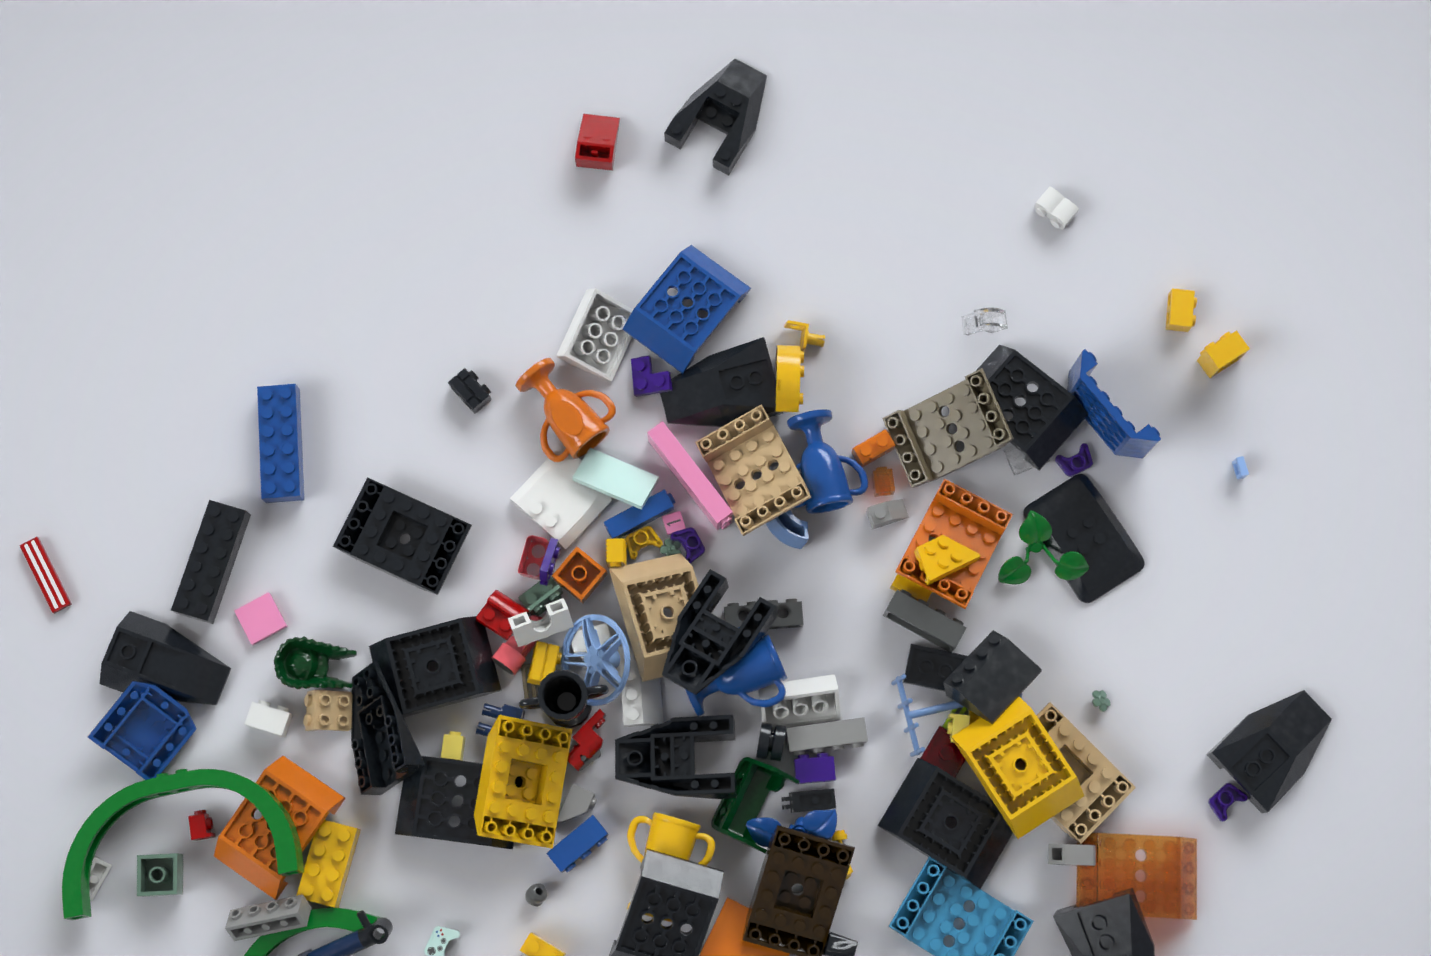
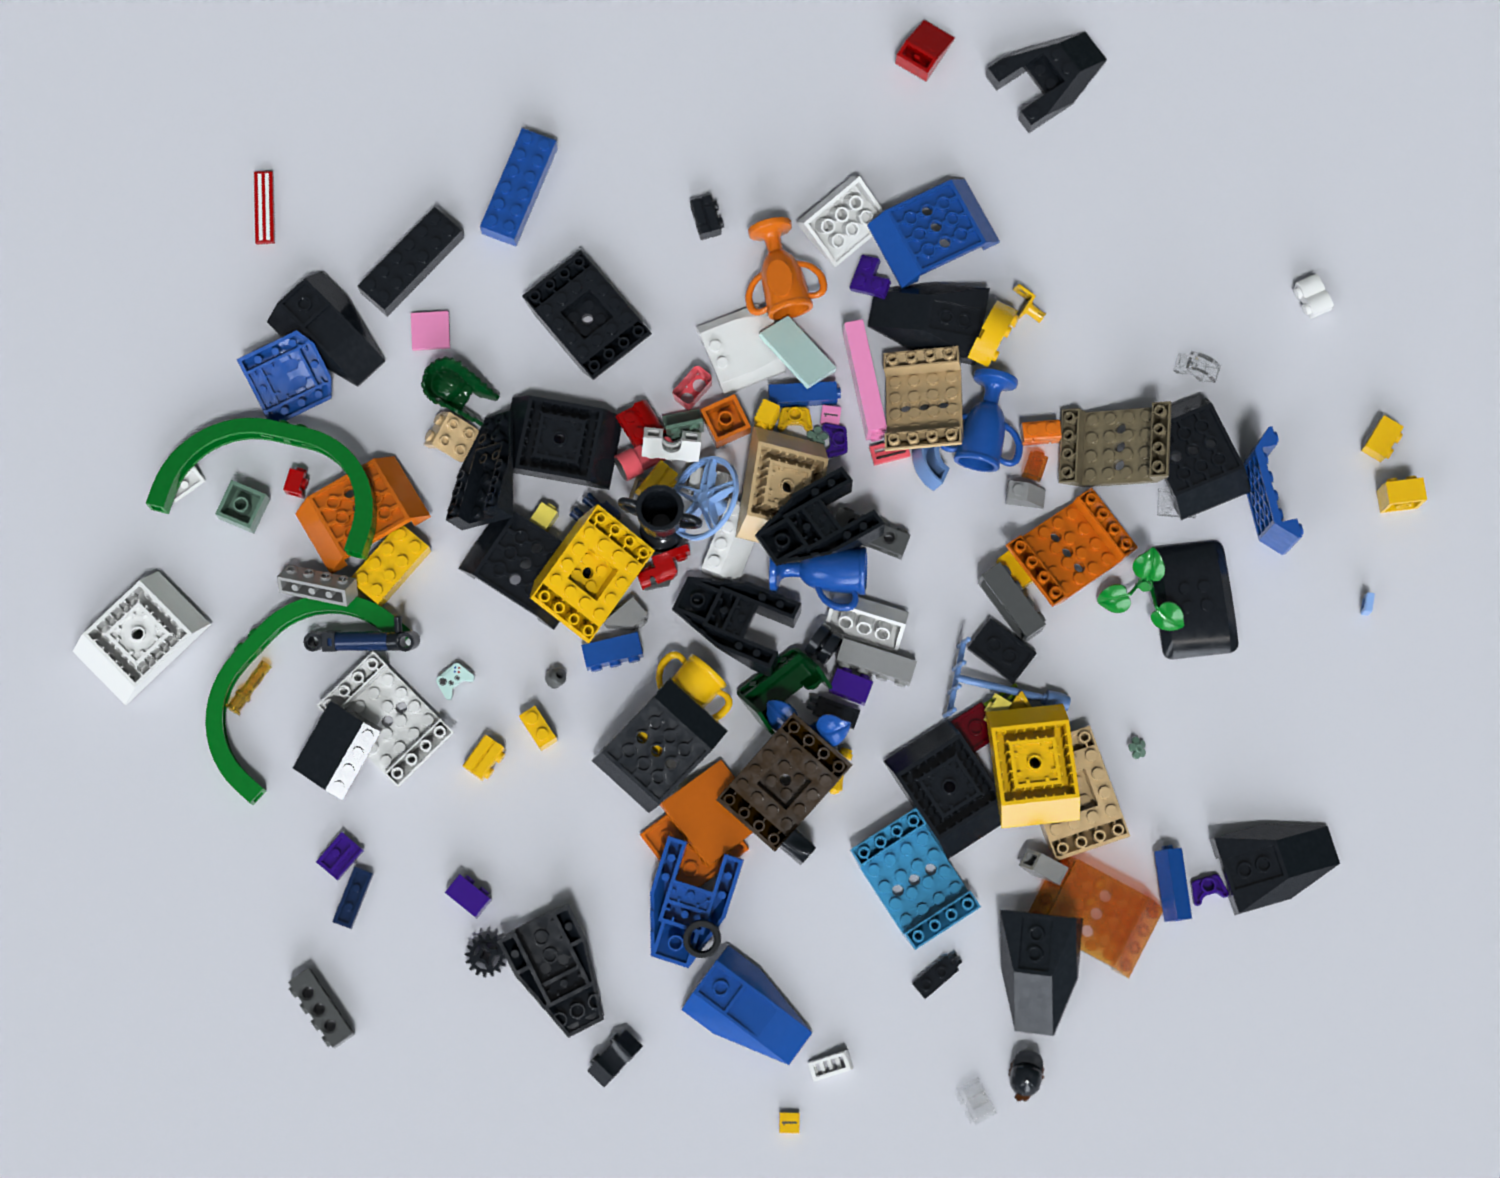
camera: 25 degrees right, 0 degrees up
white brick [245,700,293,737] -> none
dark purple plate [540,538,561,586] -> none
yellow wing [914,535,981,585] -> none
black slope [944,630,1042,724] -> none
dark purple piece [1055,443,1093,477] -> none
none -> coral tile [869,443,911,466]
none -> blue brick [1154,845,1192,922]

